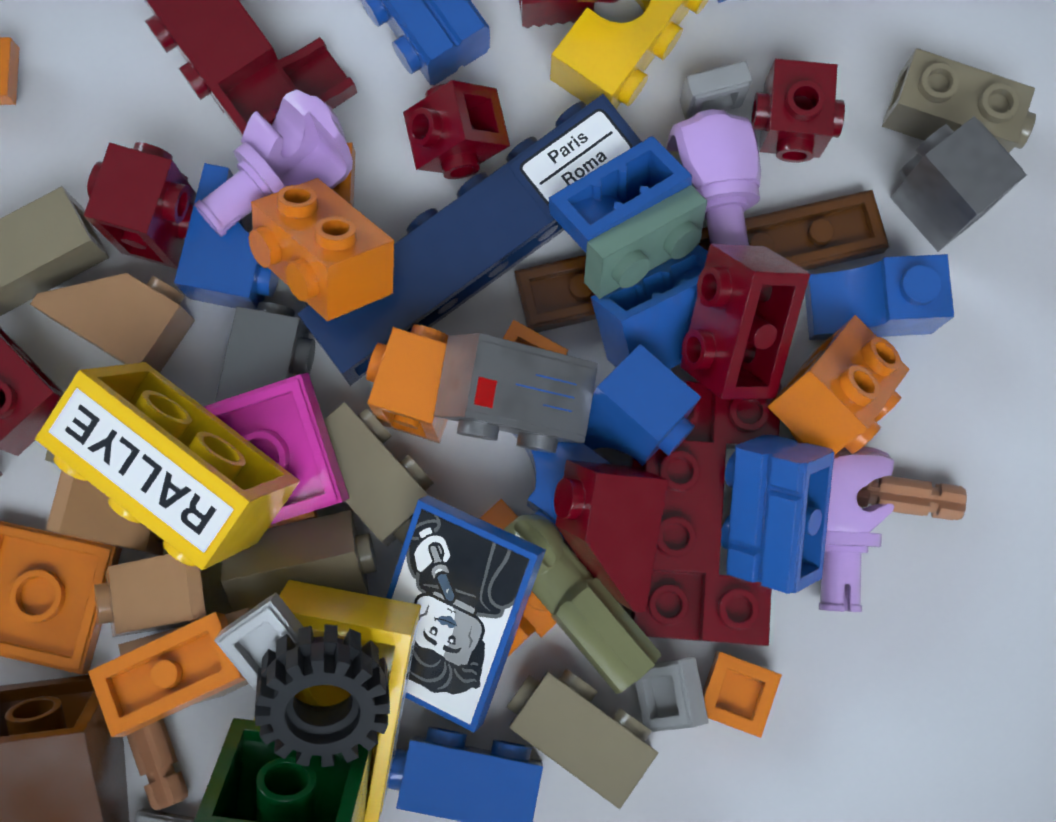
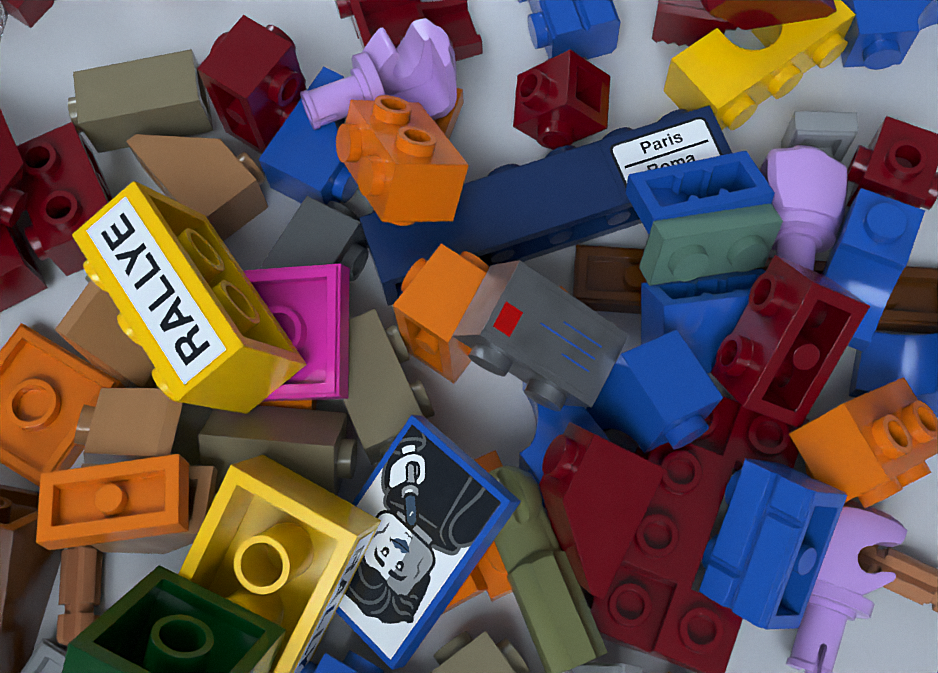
camera: 25 degrees right, 10 degrees down
light grey tile [214,592,303,692] -> none
black tyre [254,624,390,767] -> none
none -> blue arch [822,188,925,352]

